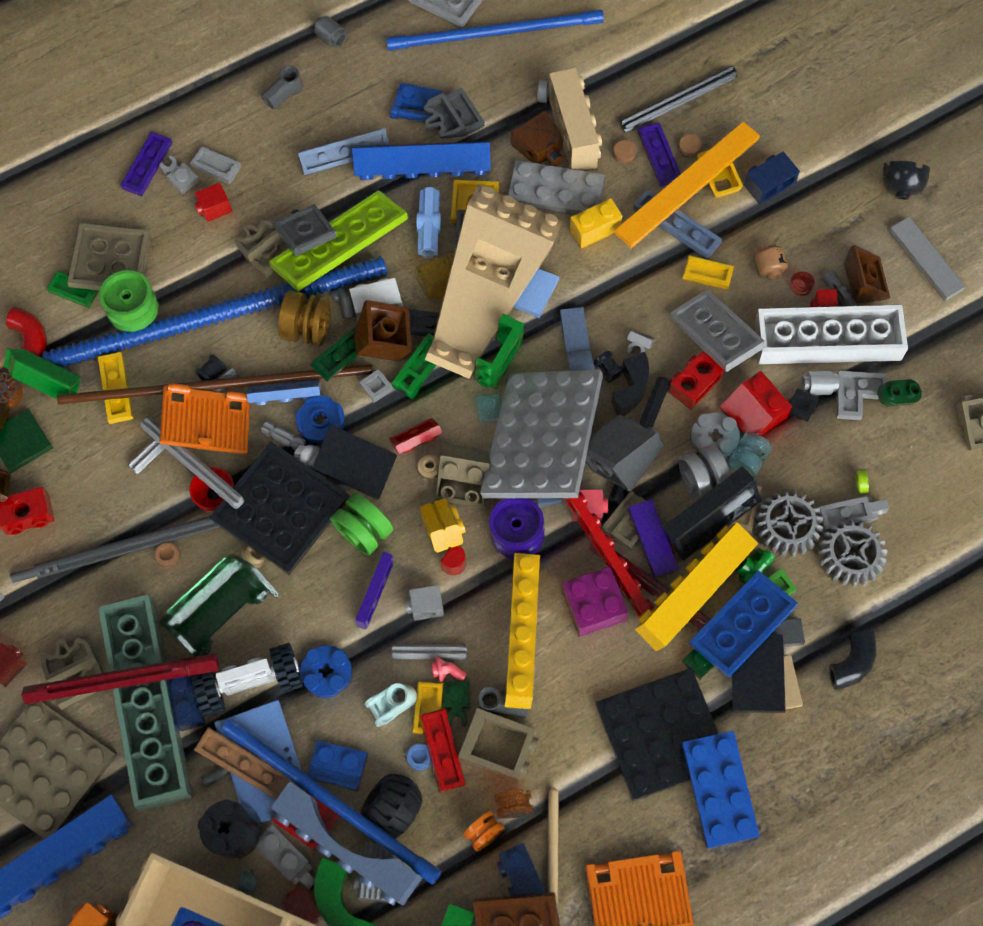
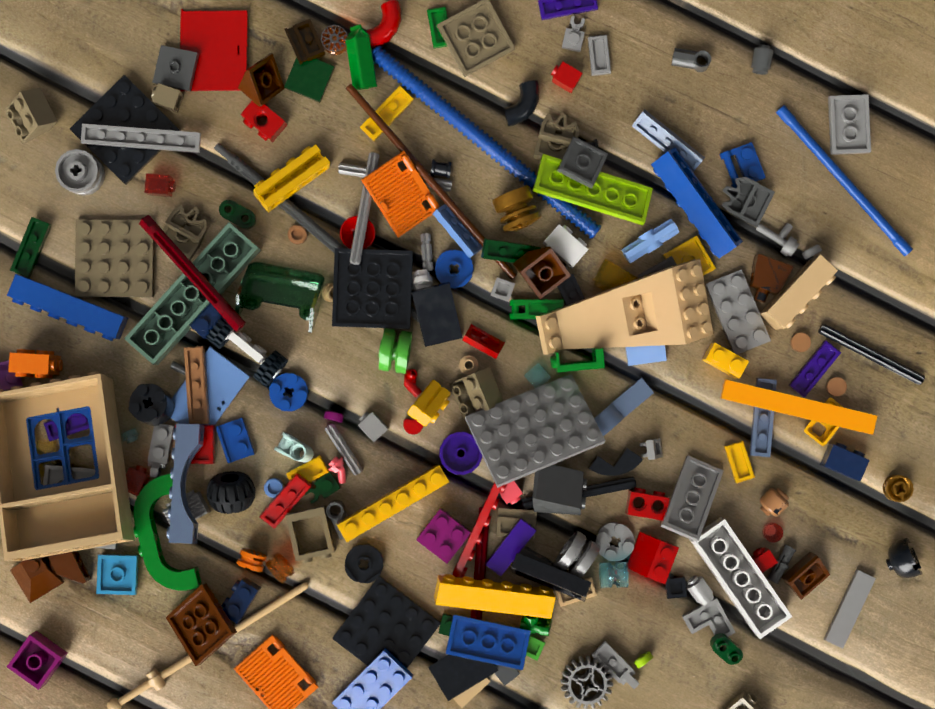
camera: 55 degrees right, 20 degrees up
bright green wheel [99,270,159,332] -> none
blue piece [222,718,441,884] -> none
dark grey arm [332,288,355,319] -> none
dark purple tile [355,551,394,630] -> none
black bush [593,351,624,383] -> none
light grey gear [755,490,823,557] -> none
none -> dark green plate [219,200,256,229]
none -> yellow brick [253,144,330,213]
none -> magenta tile [324,411,344,423]
none -> black plate [345,544,384,583]
none -> red arm [404,368,422,398]
none -> black cylinder [504,80,539,127]
none -> light grey piece [756,223,800,257]
none -> pearl gold wheel [882,475,914,502]

